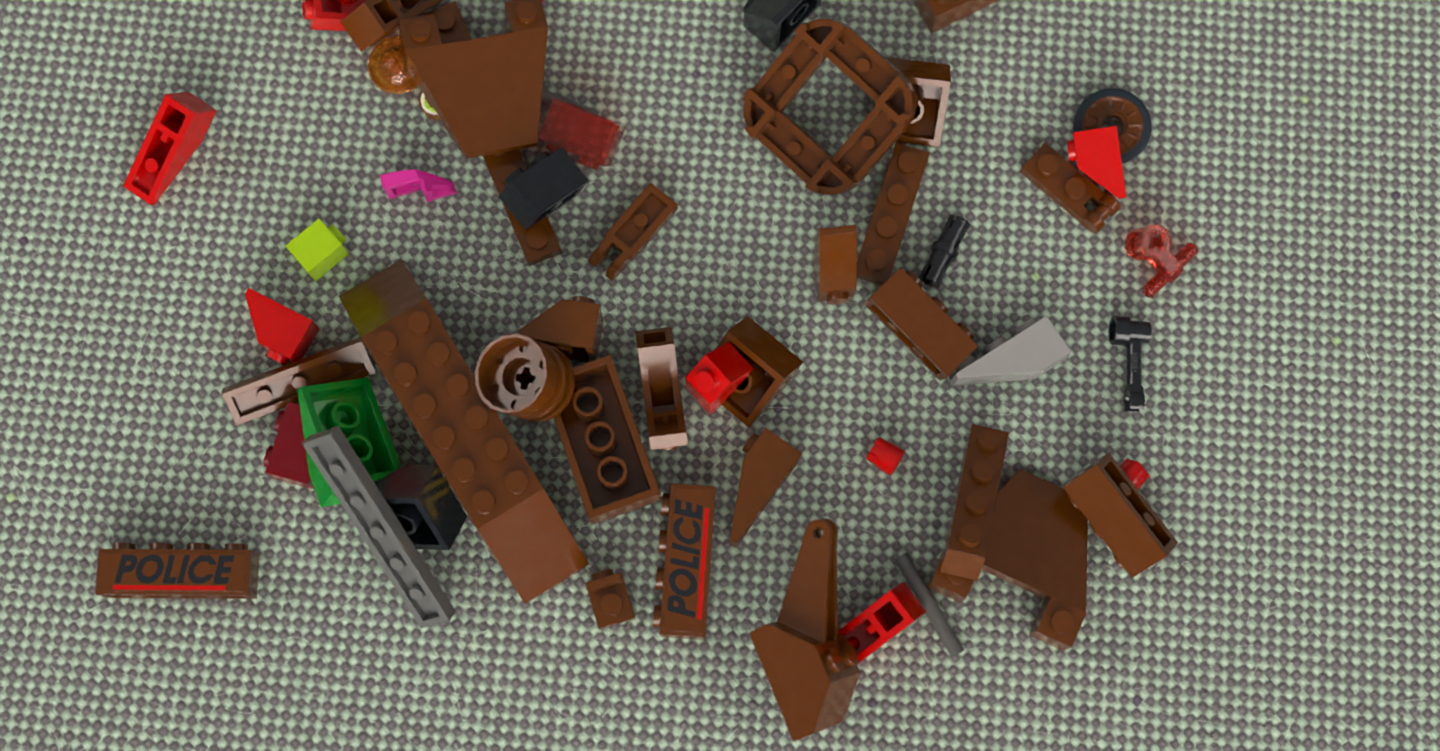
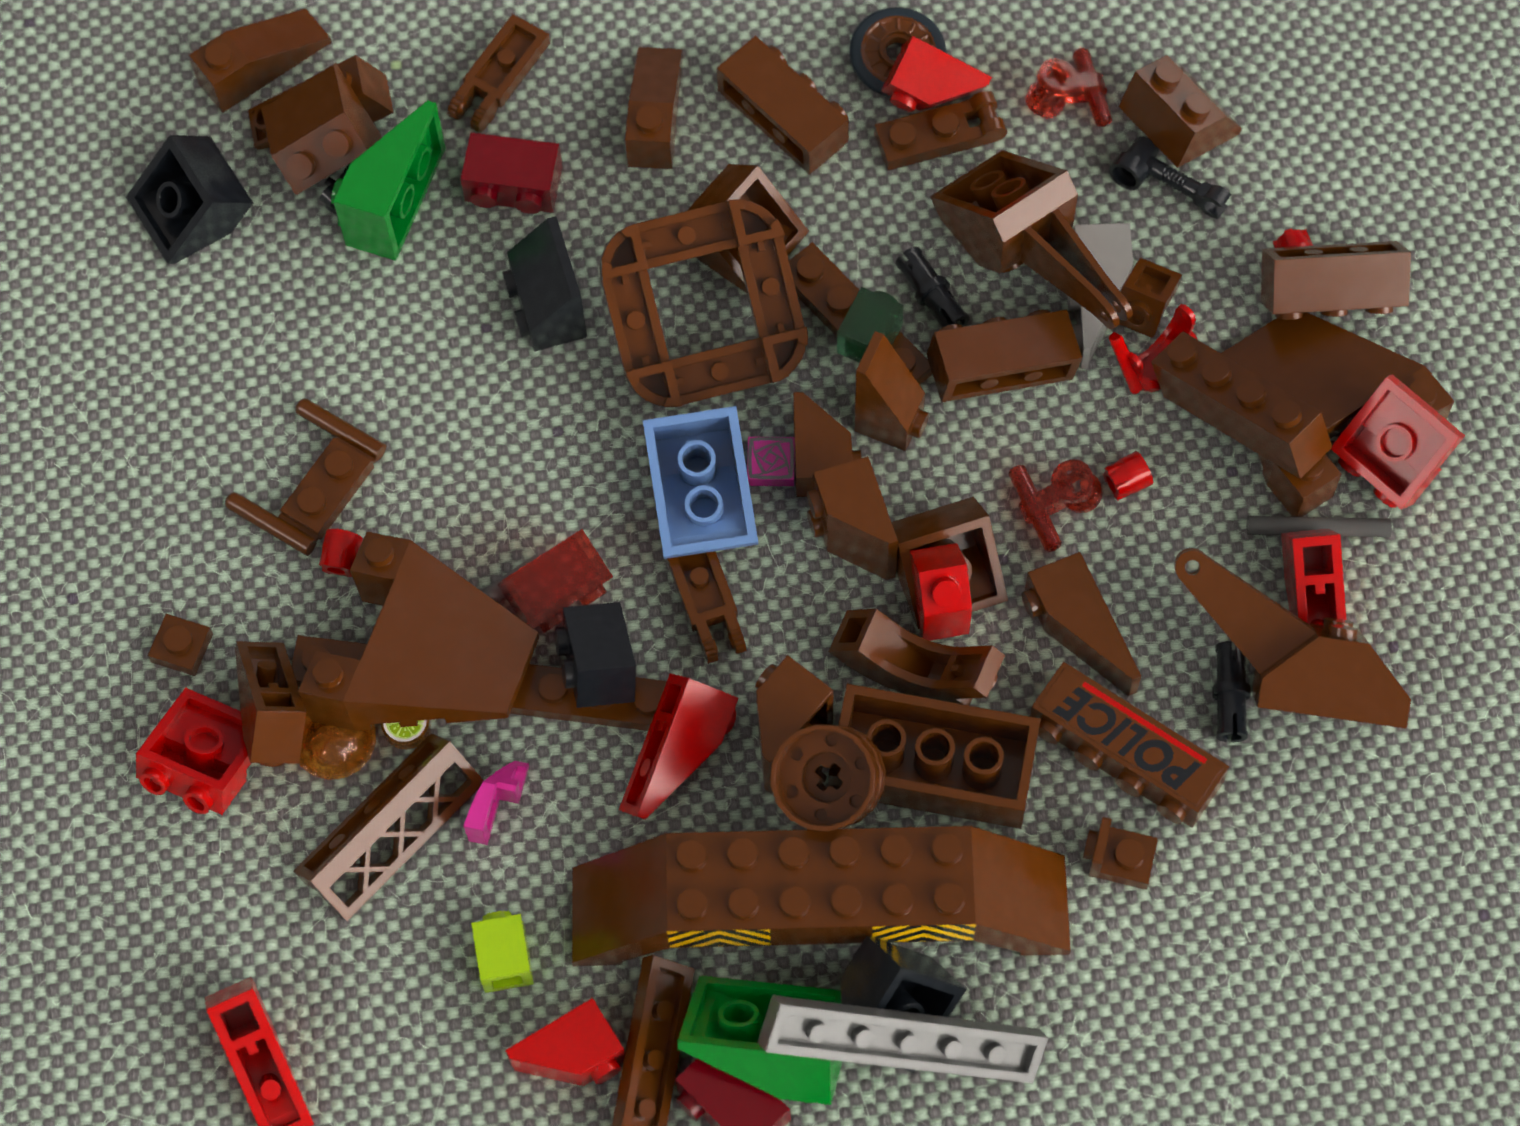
camera: 55 degrees left, 10 degrees down
none -> reddish brown fence [293,733,484,921]
none -> red slope [619,673,739,820]
none -> medium blue slope [643,406,758,559]
none -> reddish brown brick [717,36,849,175]
none -> tile [747,436,795,486]
none -> reddish brown slope [793,392,862,497]
none -> reddish brown slope [807,456,898,580]
none -> clear green brick [837,287,904,363]
none -> reddish brown slope [930,150,1133,330]
none -> clear red piece [1008,459,1103,552]
none -> red helmet [1109,304,1197,394]
none -> reddish brown slope [1118,55,1242,168]
none -> reddish brown bracket [1119,258,1182,337]
none -> black pin [1212,641,1251,742]
none -> plate [1331,374,1465,510]

